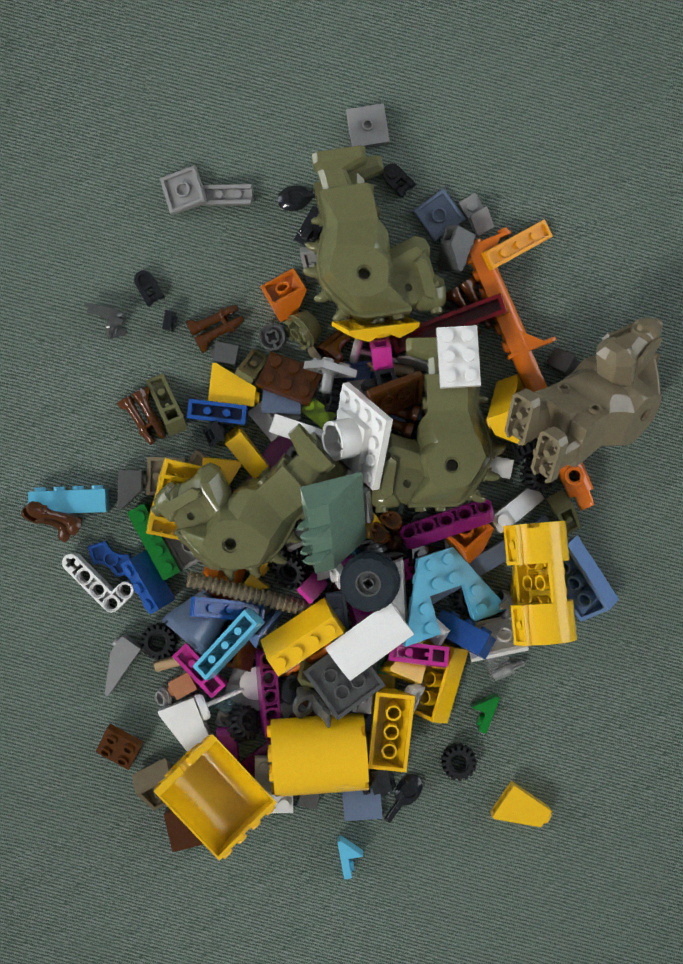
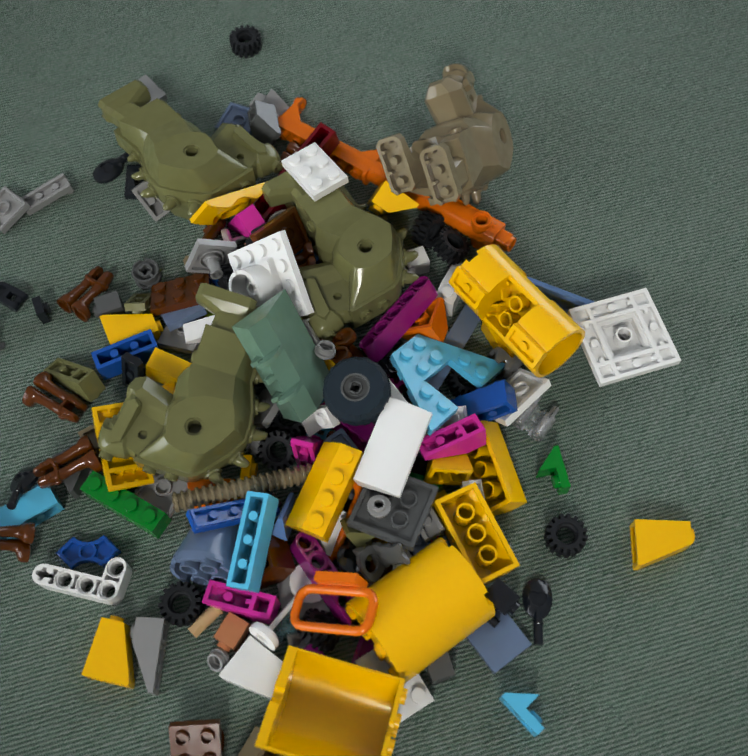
camera: 30 degrees left, 25 degrees down
blue brick [121,550,175,614] -> none
orange slope [260,268,307,323] -> none
olive cone [284,311,322,350] -> none
black plate [382,163,416,198] -> none
light orange tile [481,219,553,271] -> none
none -> black piece [7,467,39,510]
none -> reddish brown piece [33,434,103,489]
none -> yellow slope [81,615,135,689]
none -> black tyre [229,25,262,58]
none -> orange bar [290,571,378,636]
none -> light grey plate [314,340,336,360]
none -> light grey plate [367,495,391,518]
none -> white piece [567,288,681,387]

